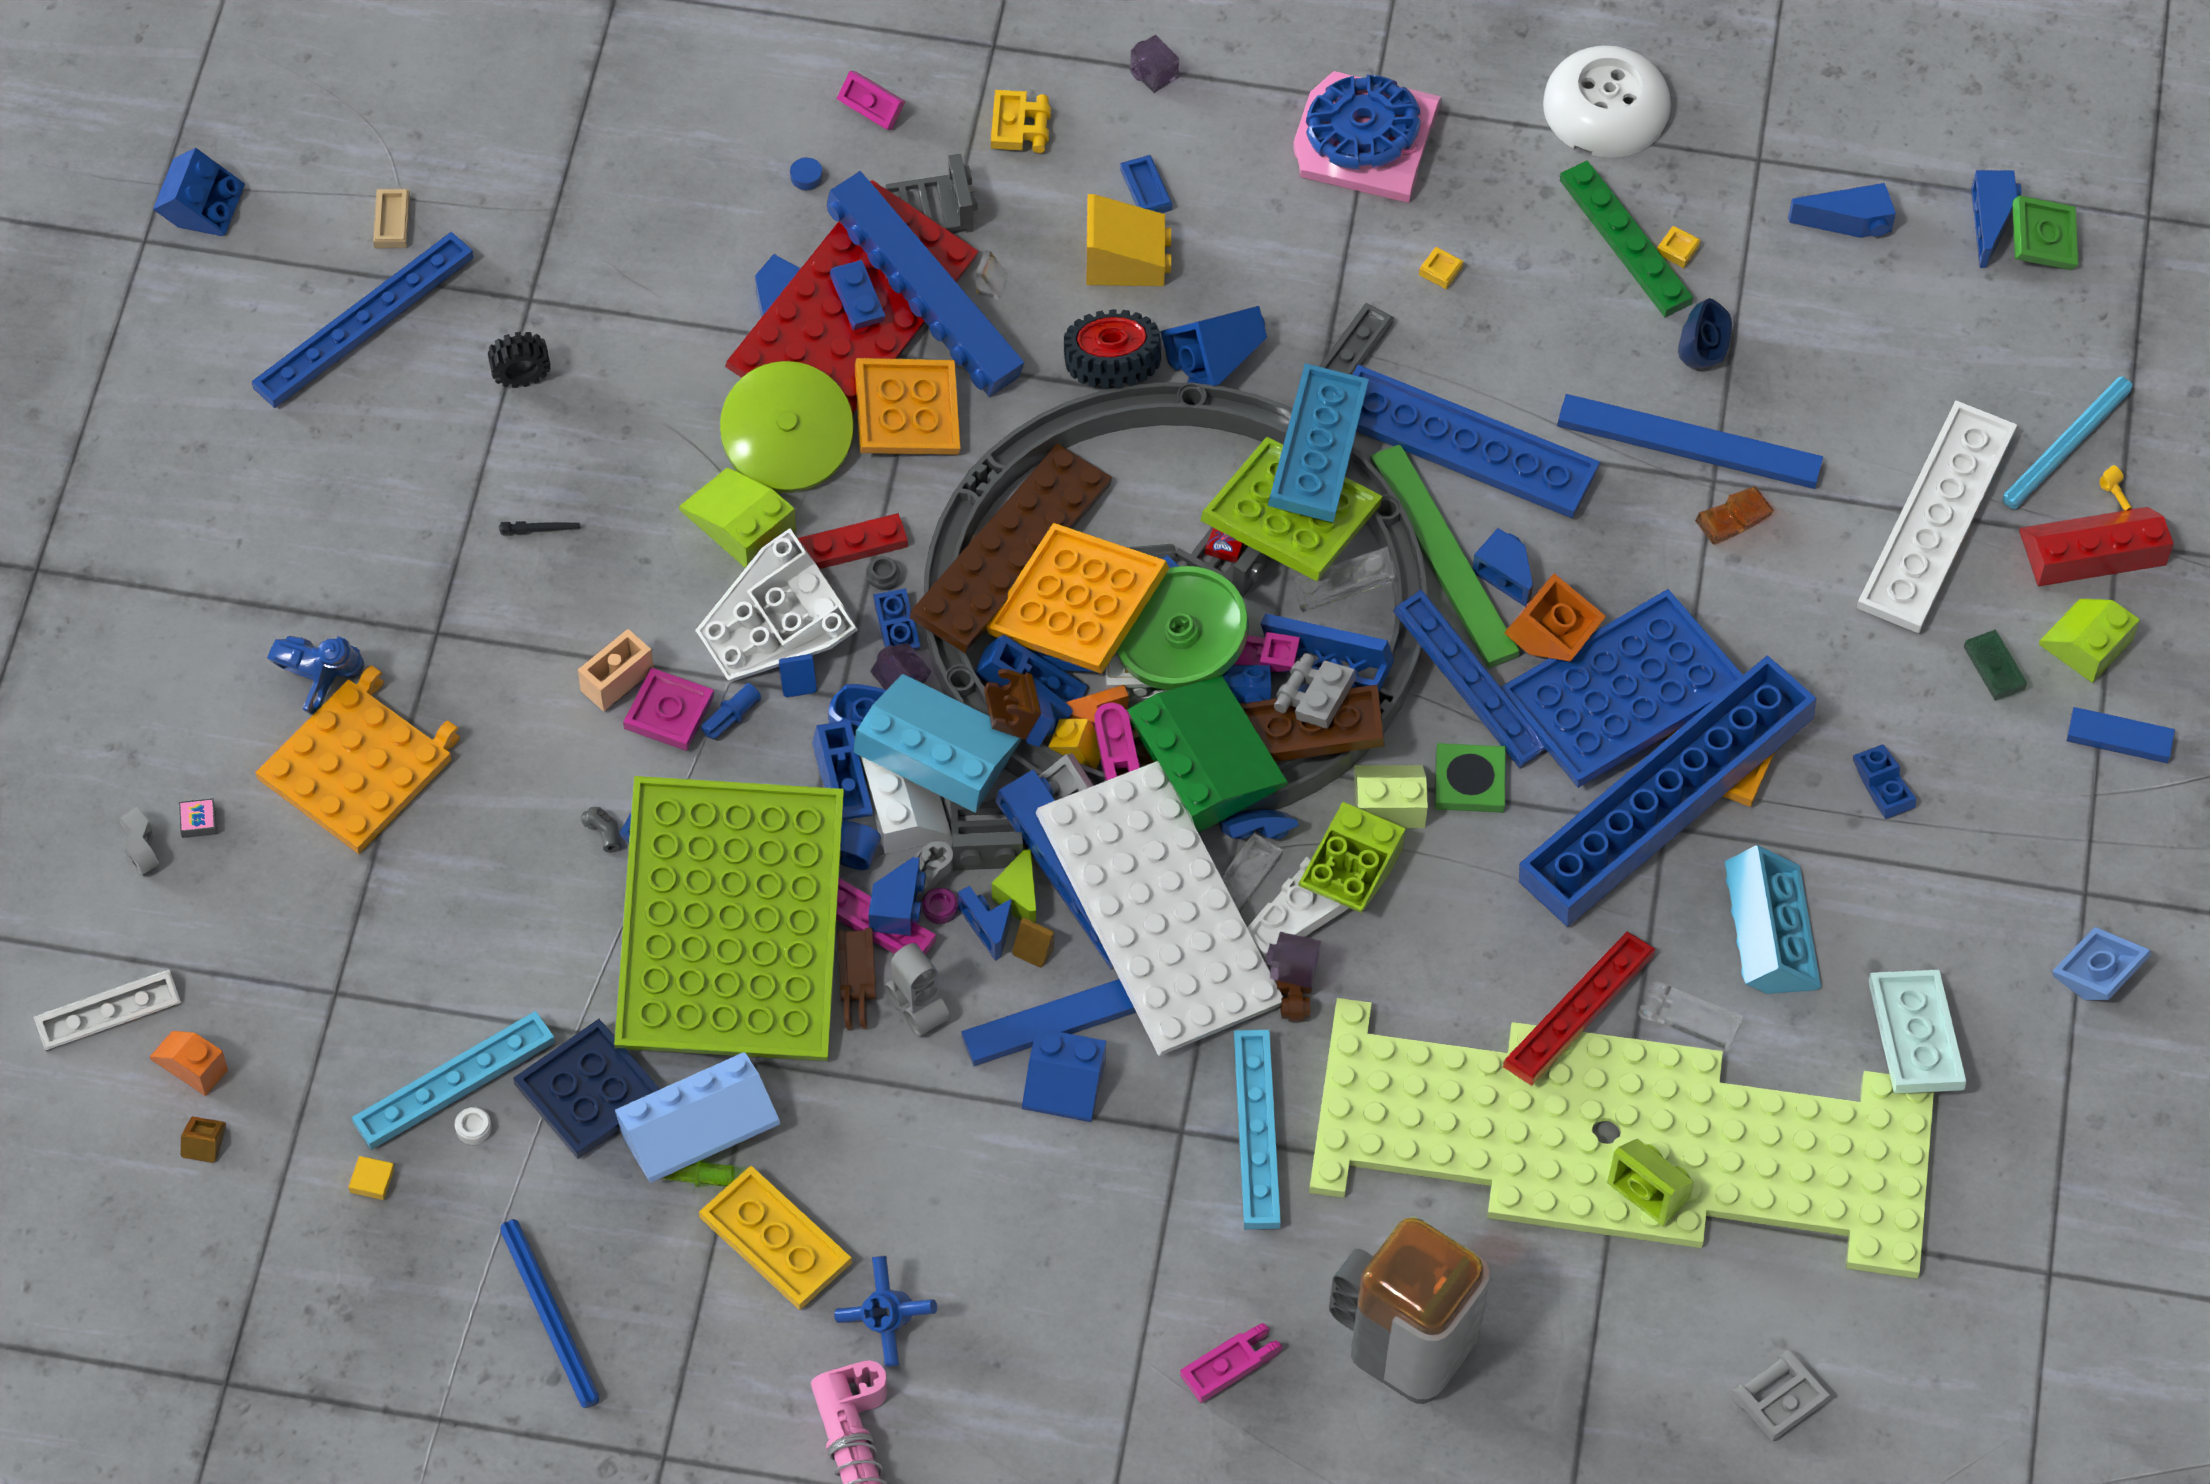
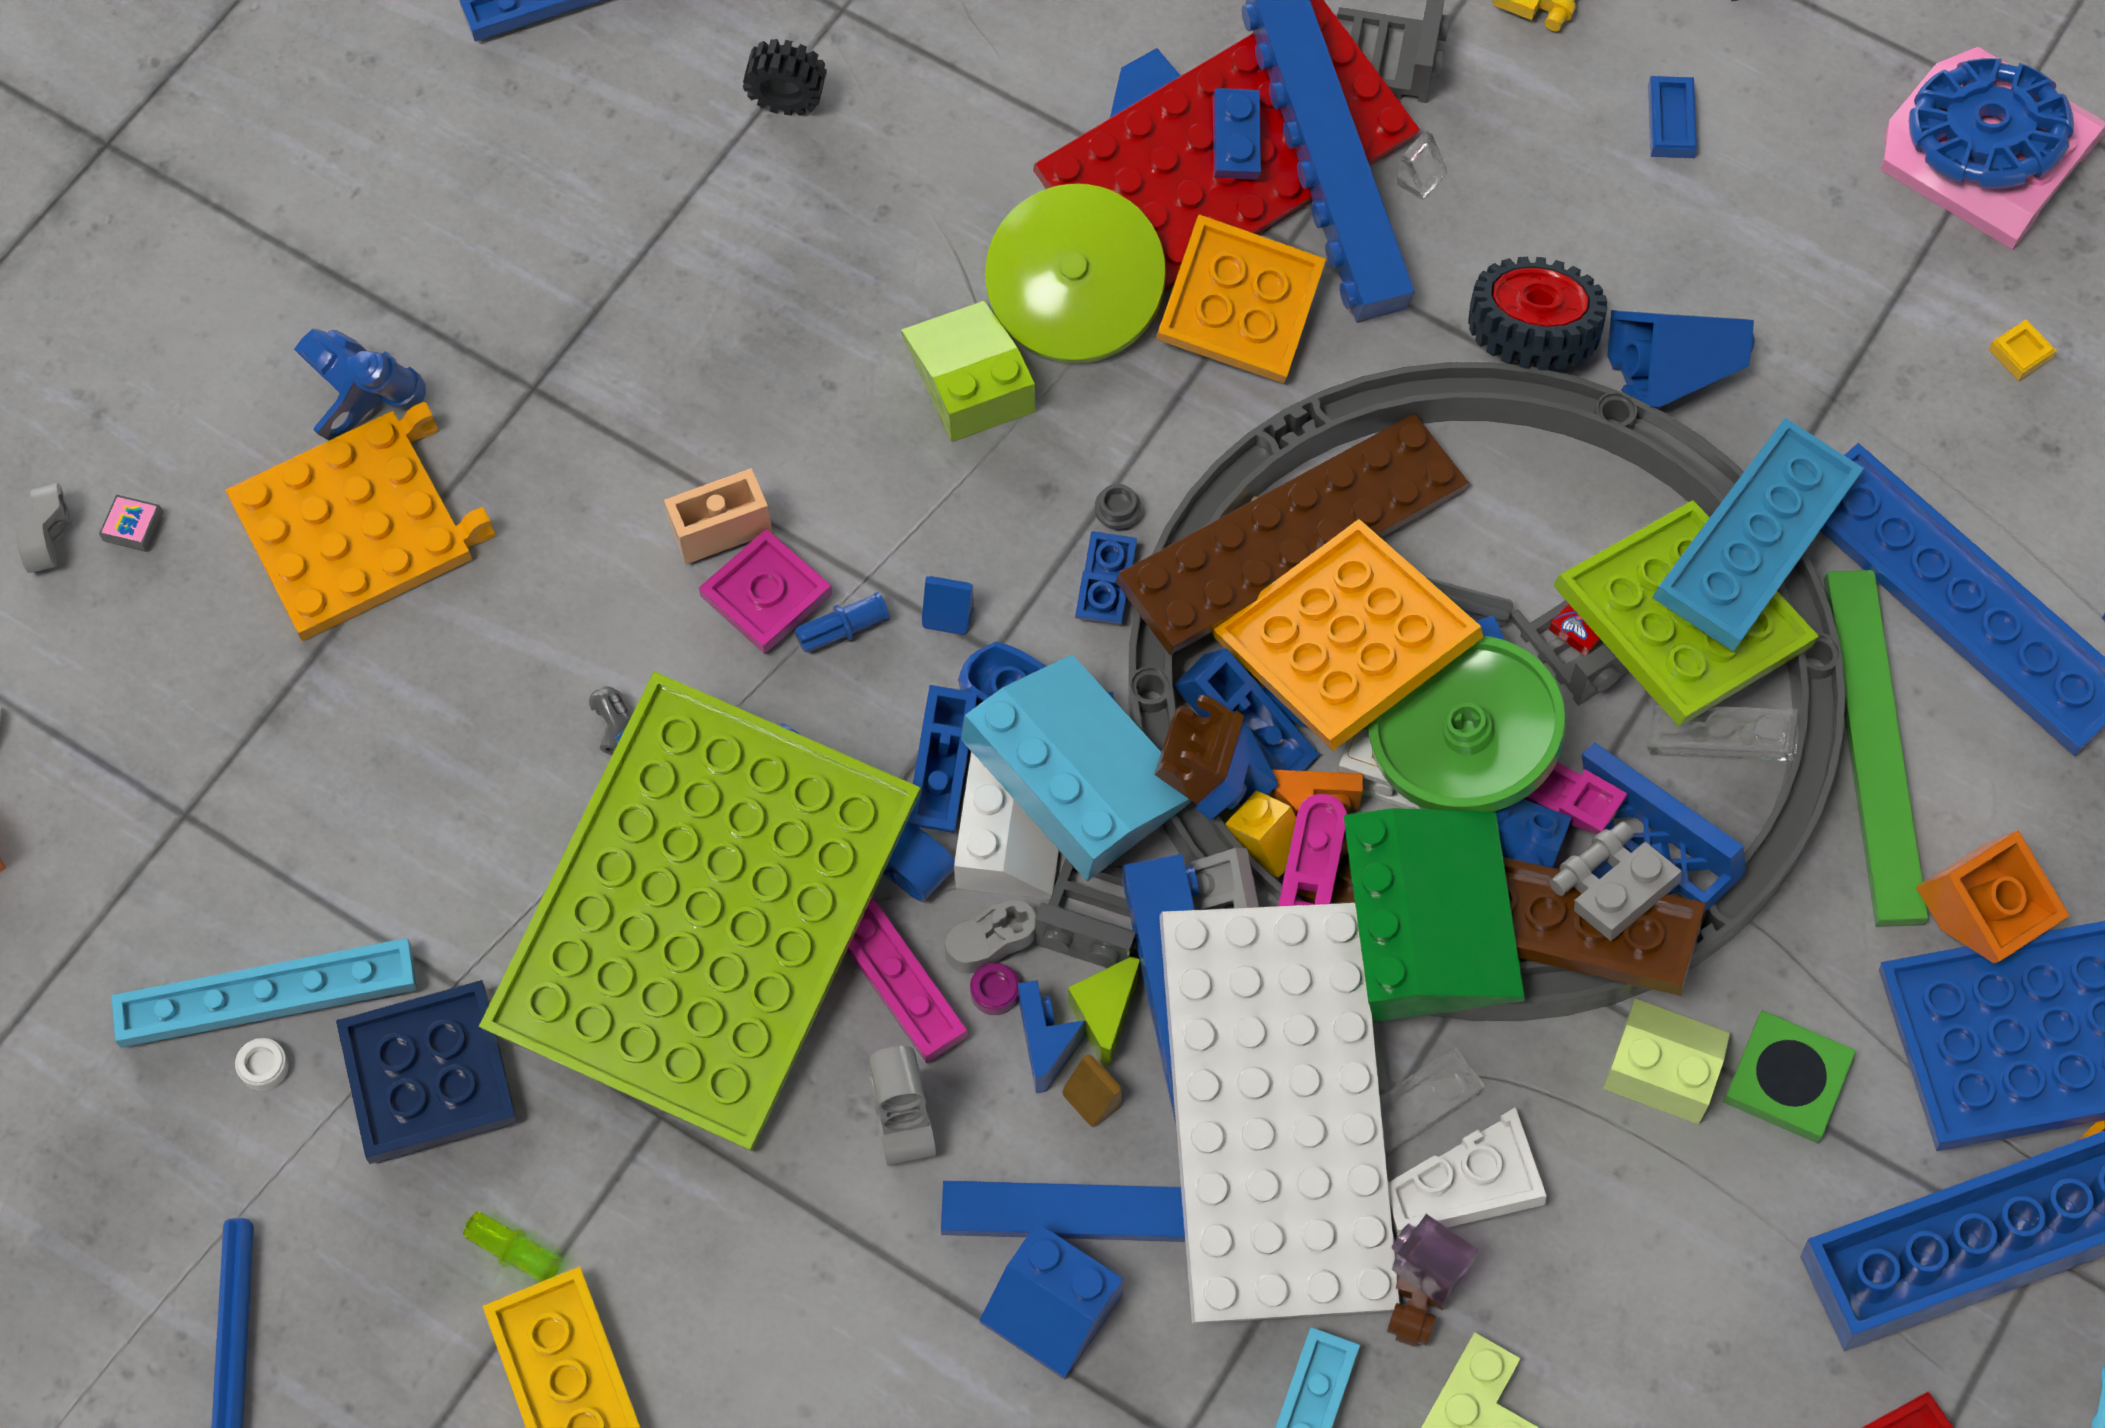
camera: 25 degrees right, 5 degrees up
yellow tile [348,1156,395,1200] -> none
black piece [499,521,580,535] -> none
light blue slope [615,1052,780,1183] -> none
white wedge [696,528,858,682] -> none
red plate [798,513,908,569] -> none
reddish brown arm [837,928,877,1030] -> none
blue slope [868,857,926,936] -> none
clear purple brick [870,643,932,690] -> none
yellow slope [1086,194,1171,286] -> none
blue slope [1219,810,1299,839] -> none
lime slope [1298,802,1406,913] -> none
dark grey tile [1319,303,1394,375] -> none
blue tile [1393,589,1546,769] -> none
blue slope [1472,528,1533,606] -> none

